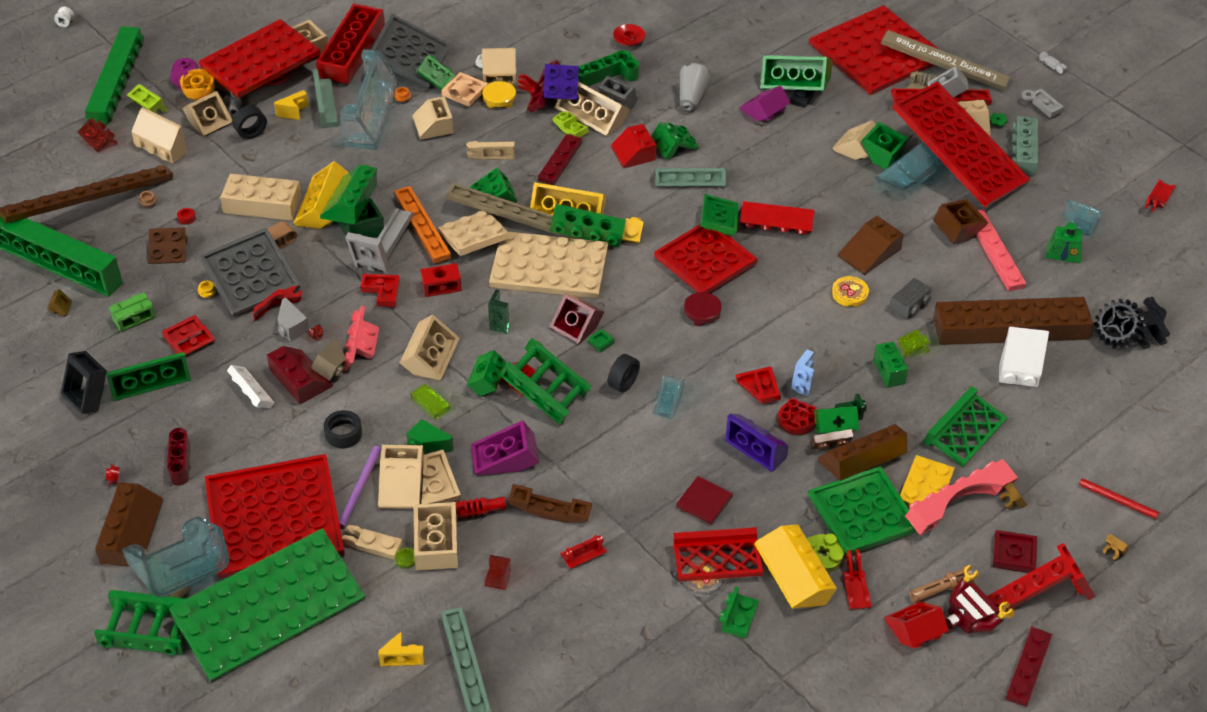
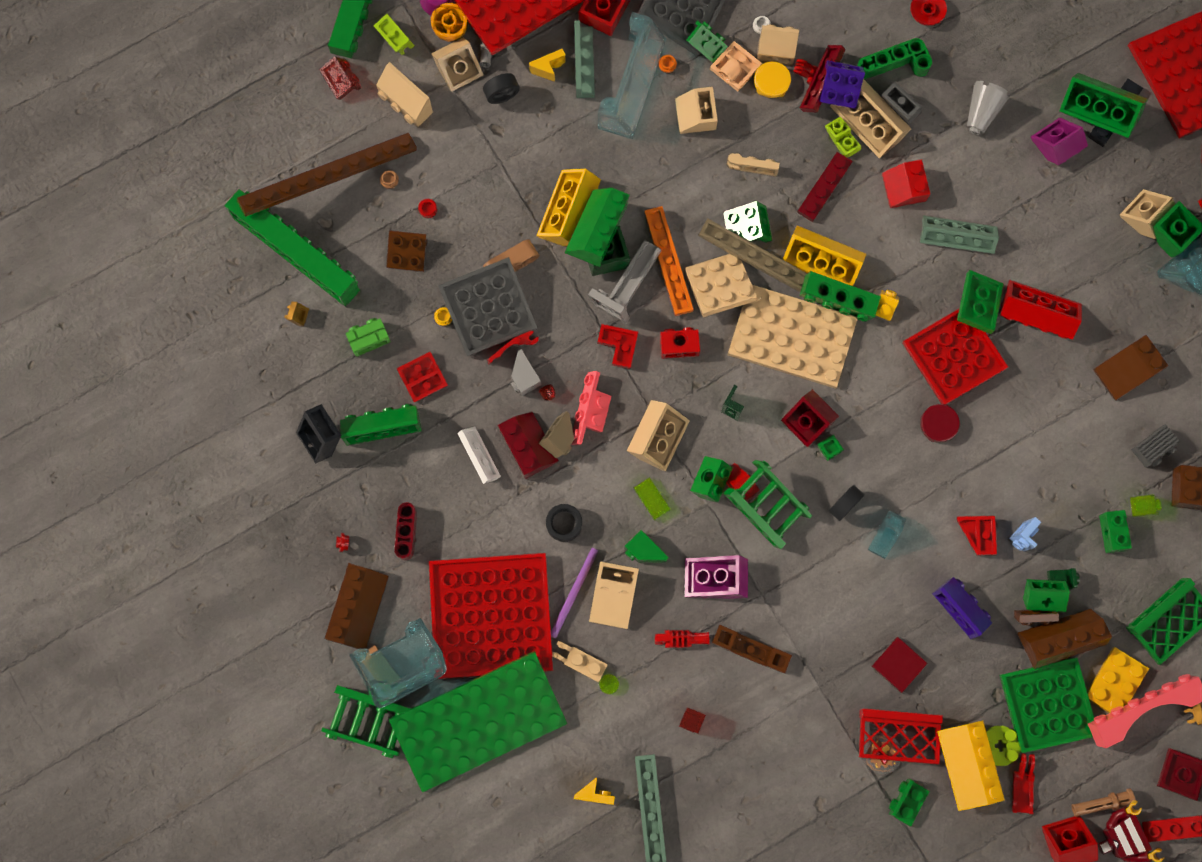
camera: 10 degrees right, 30 degrees up
tan brick [220,174,301,221] -> none
tan brick [414,502,458,570] -> none
tan wing [421,450,461,504] -> none
red hinge [560,535,607,569] -> none
green bracket [651,122,699,160] -> none
red tile [778,398,817,435] -> none
tile [832,276,869,307] -> none

